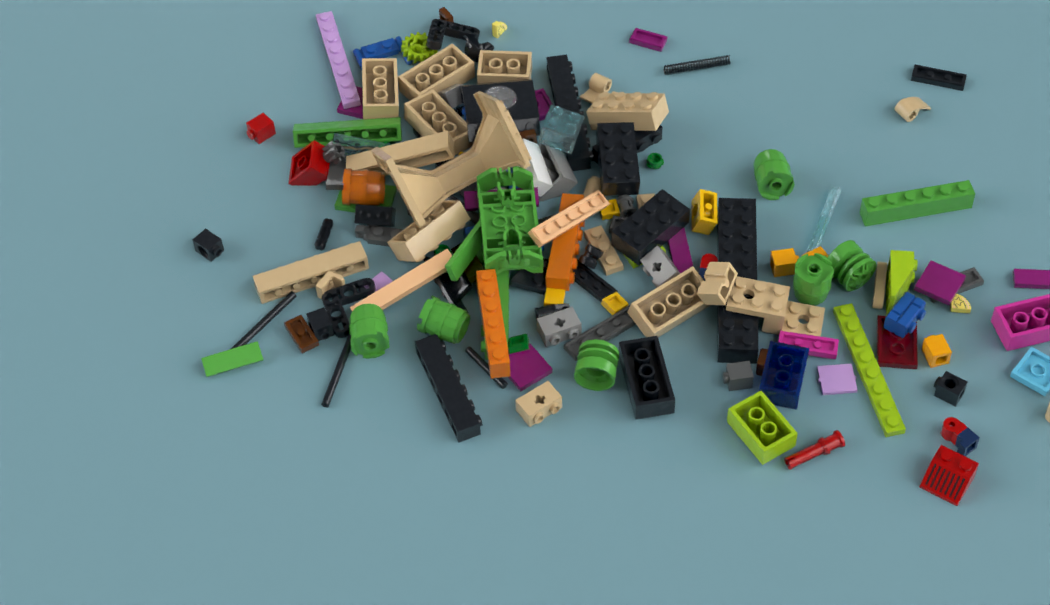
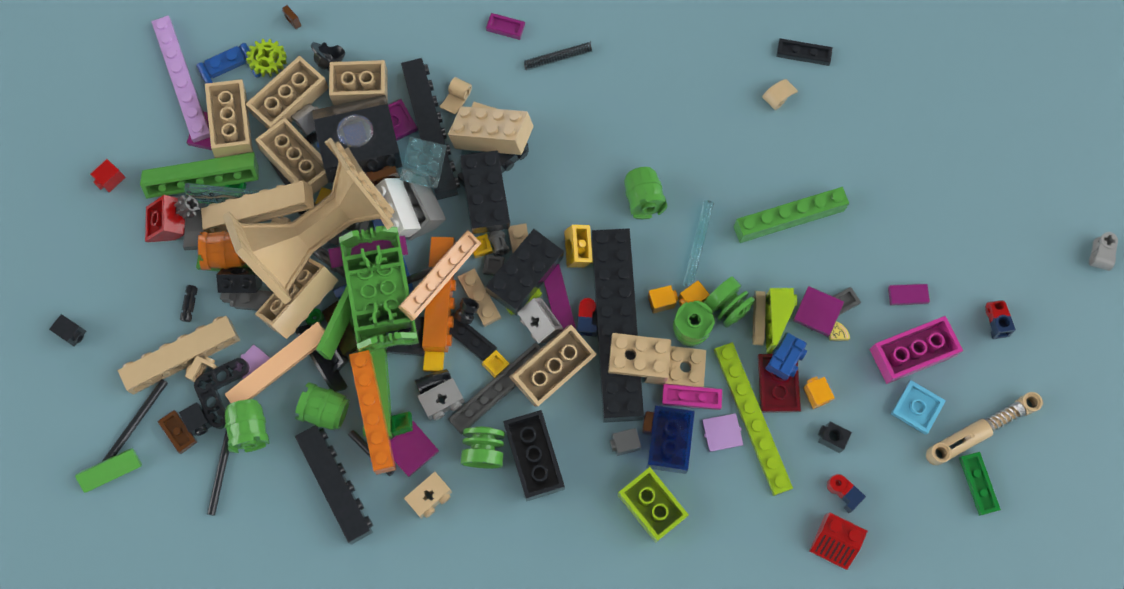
camera: 10 degrees left, 20 degrees up
black beam [426,19,480,50] -> none
light yellow tile [492,21,507,39] -> none
tan cone [583,176,601,198] -> none
green plate [646,153,664,169] -> none
tan brick [697,262,738,305] -> none
red pin [784,430,845,470] -> none

